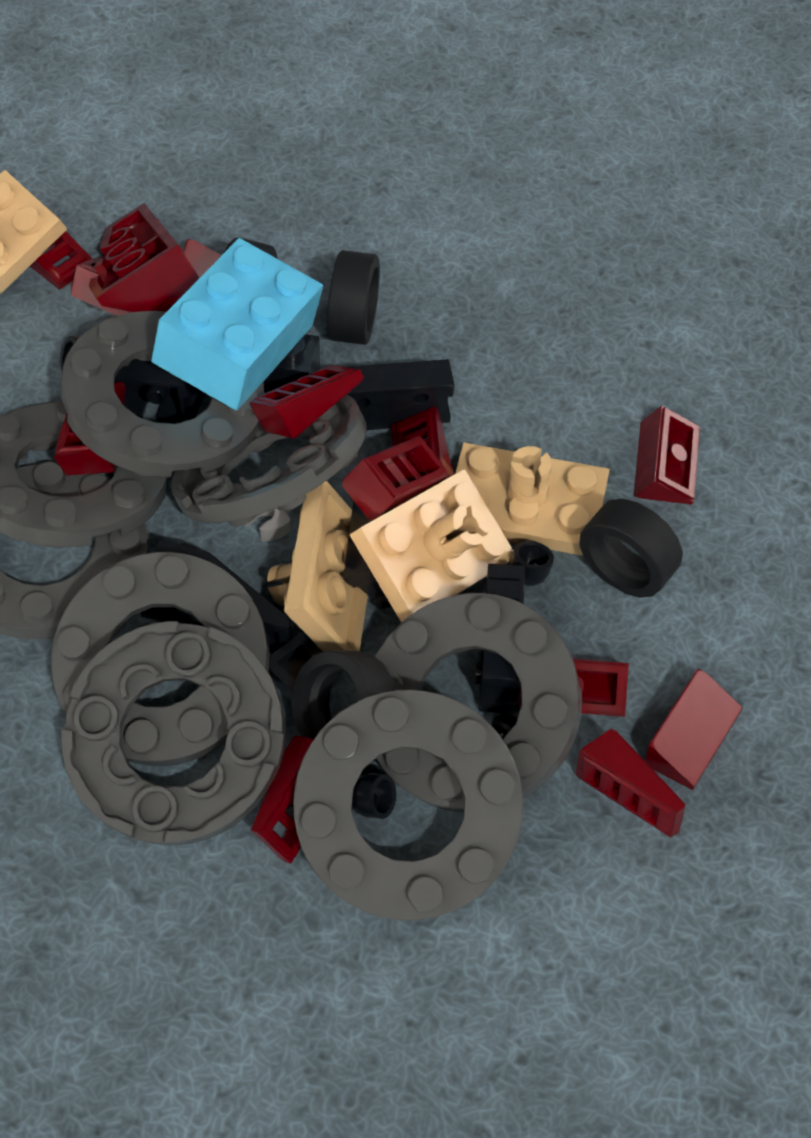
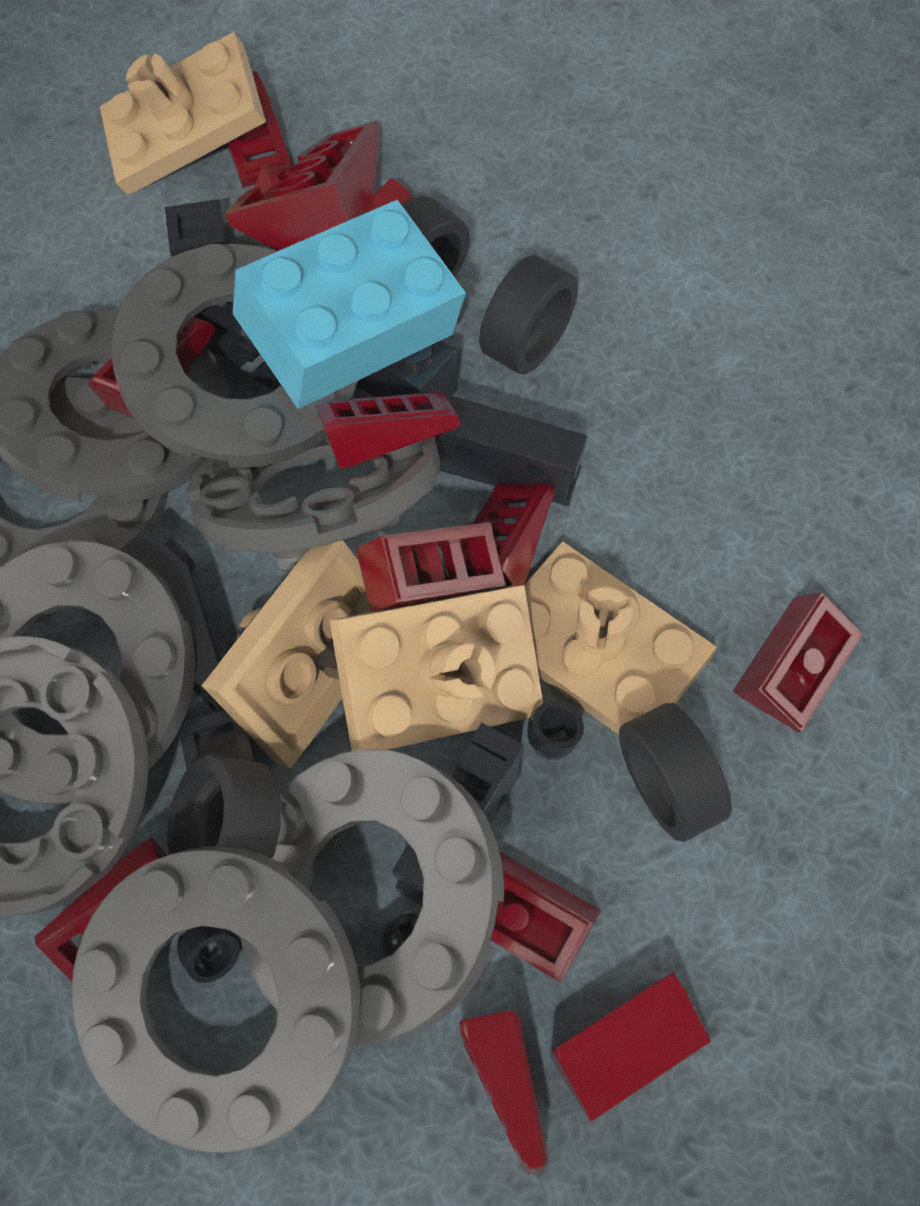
camera: 30 degrees right, 10 degrees up
none -> black plate [165,199,227,257]

